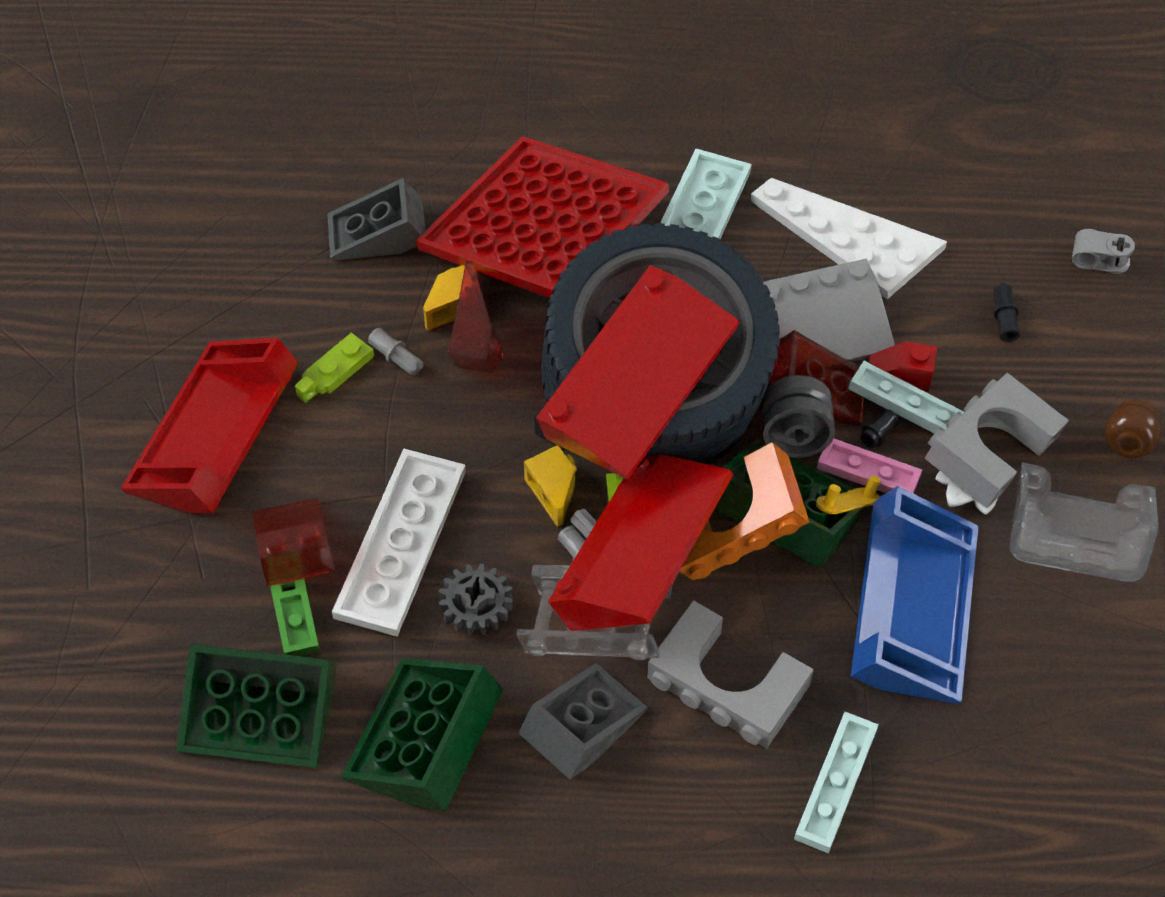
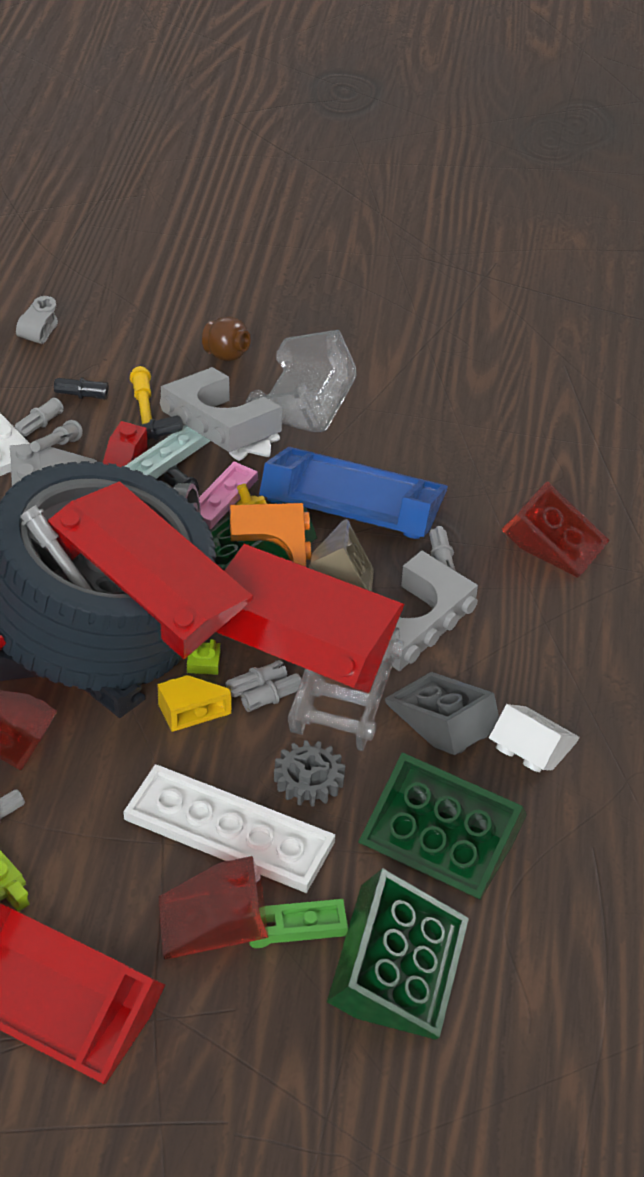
camera: 85 degrees left, 10 degrees down
light aqua plate [794,712,879,854] -> none
none -> light grey axle [14,397,64,436]
none -> light grey pin [20,505,93,591]
none -> light grey pin [30,420,83,452]
none -> yellow pin [129,366,152,424]
none -> black axle [138,415,183,440]
none -> dark tan slope [309,519,374,592]
none -> light grey axle [429,526,456,571]
none -> white slope [489,704,579,773]
none -> clear red slope [501,481,610,578]

